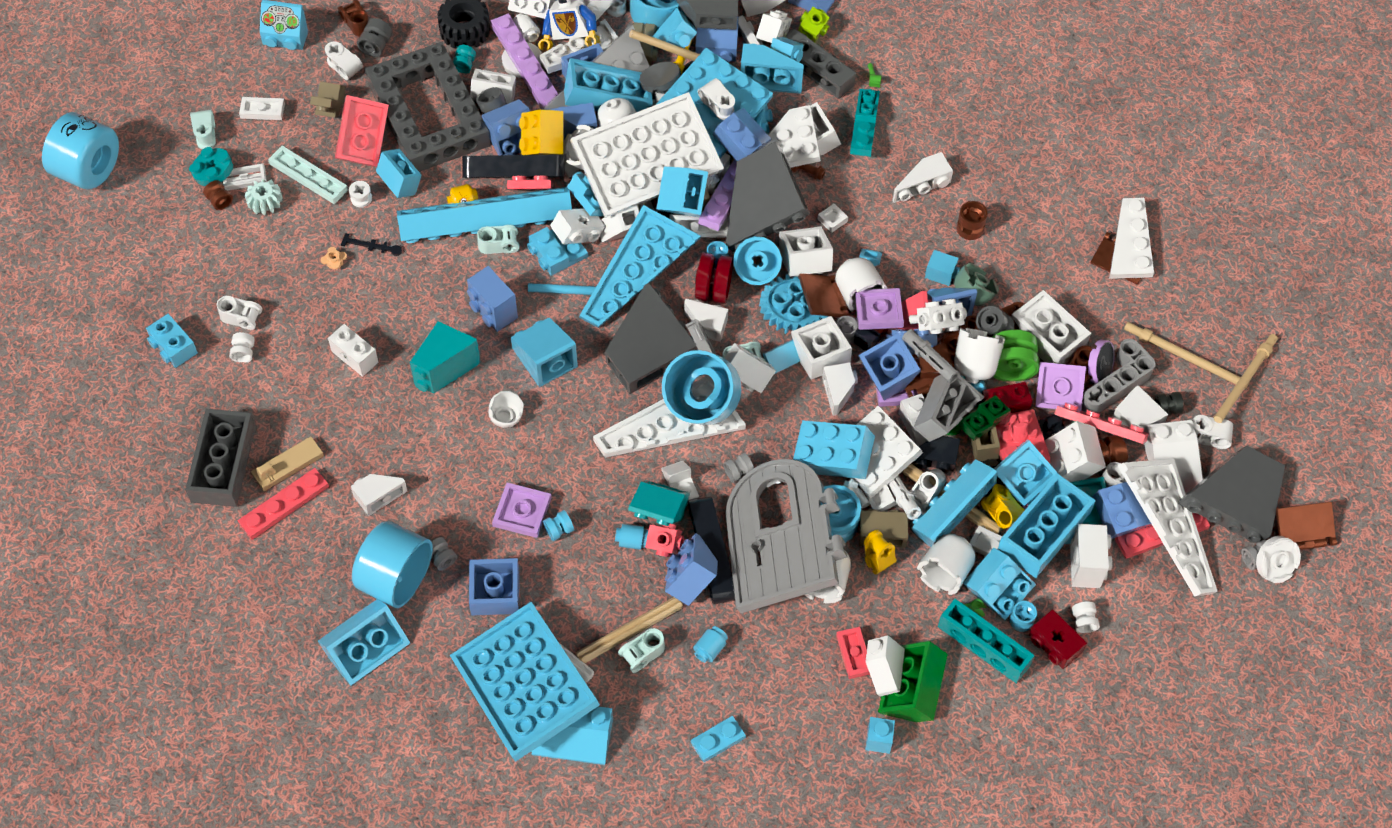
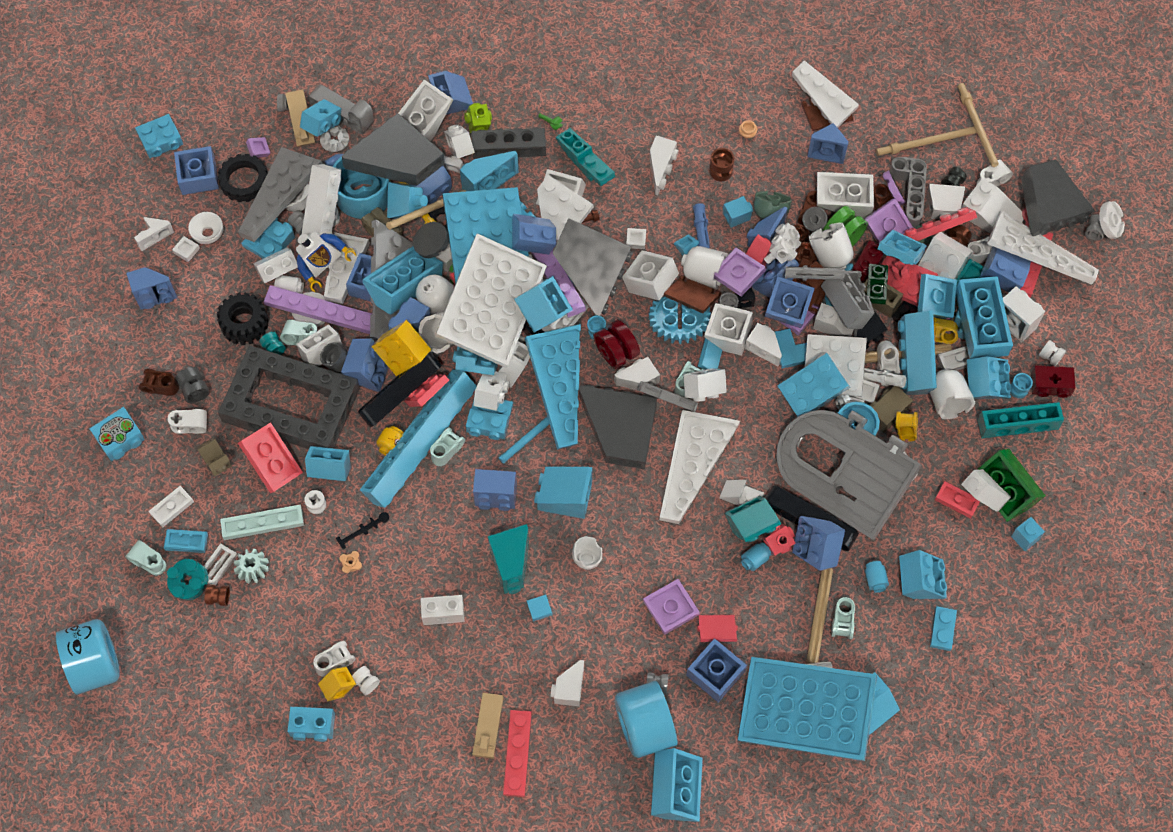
camera: 45 degrees left, 5 degrees up
dark grey brick [185,408,256,507] -> none
medium azure wheel [543,510,574,541] -> none
medium azure piece [662,350,741,425] -> none
white piece [698,78,735,120] -> none
light grey wheel [723,453,754,483] -> none
medium azure wheel [733,236,782,285] -> none
medium azure brick [771,37,804,62] -> none
bright green hand [962,599,986,617] -> none
copper piece [1276,501,1337,550] -> none
none -> medium azure plate [164,529,208,553]
none -> light aqua piece [280,320,318,346]
none -> yellow brick [318,667,356,701]
none -> medium azure tile [527,595,552,621]
none -> medium blue pin [693,203,710,248]
none -> coral piece [697,615,738,642]
none -> light nougat plate [739,120,757,138]
none -> medium azure tile [775,329,807,369]
none -> medium blue slope [807,123,848,164]
none -> medium azure plate [878,230,927,265]
none -> medium azure slope [899,550,947,599]

